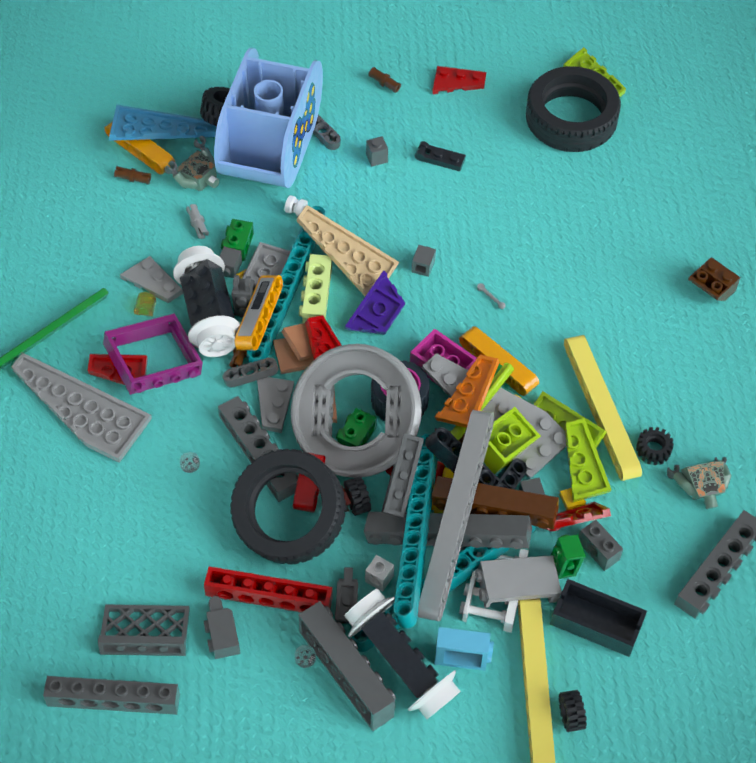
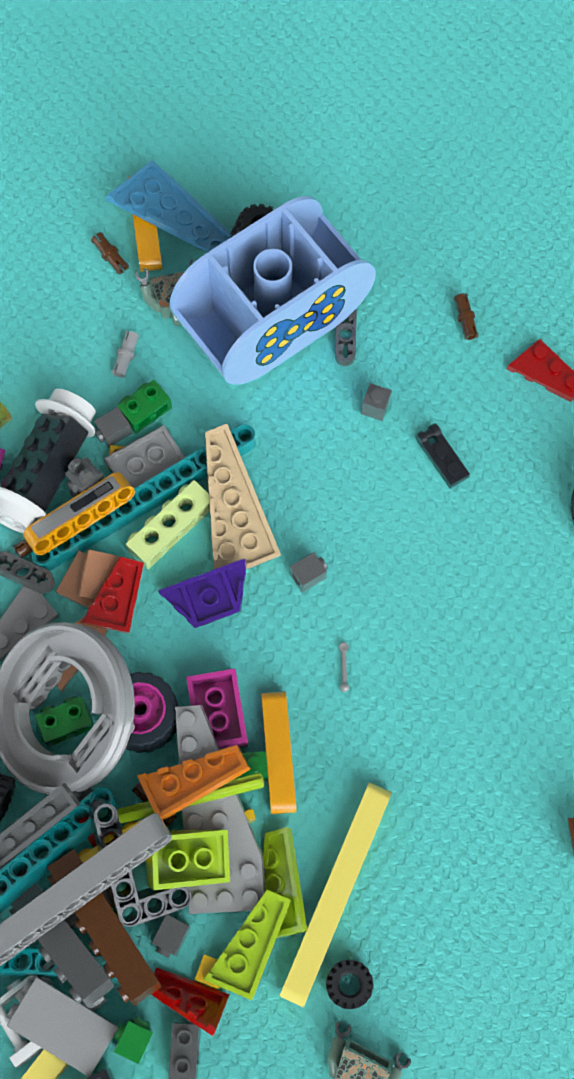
camera: 40 degrees right, 15 degrees up
light grey wing [120,256,183,303] -> none
white wheel [284,195,308,216] -> none

